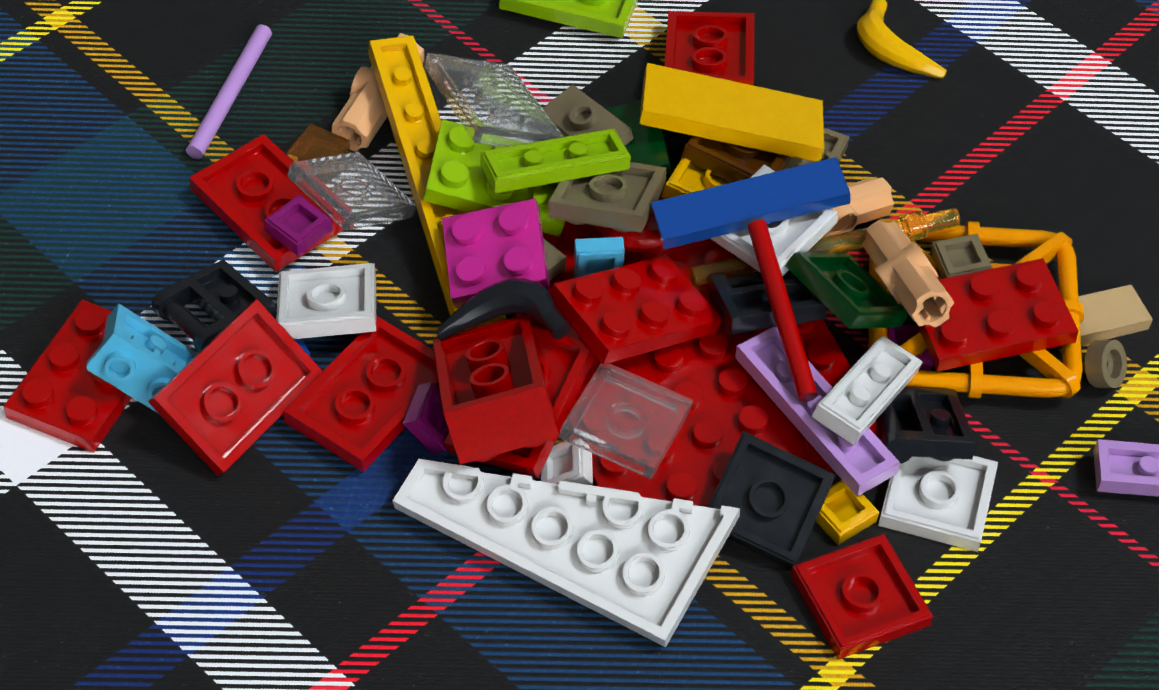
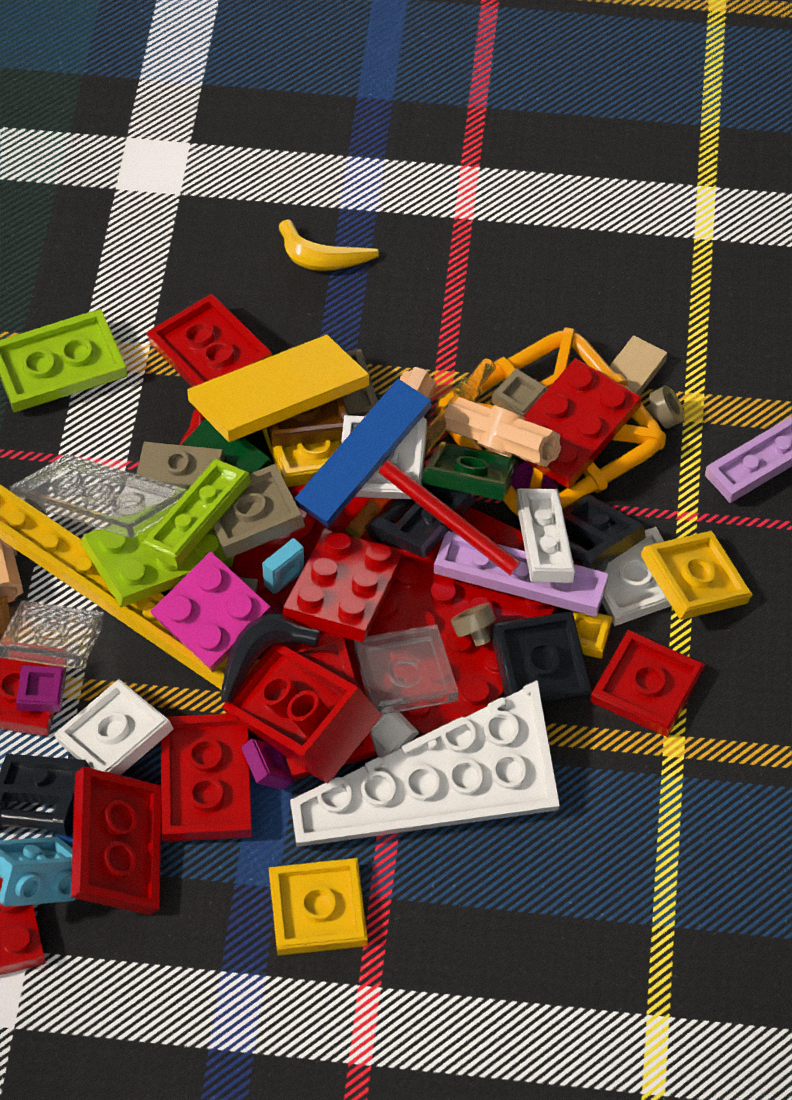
camera: 35 degrees left, 5 degrees up
none -> yellow tile [269,858,368,956]
none -> dark tan tile [450,603,496,647]
none -> yellow tile [640,531,752,620]

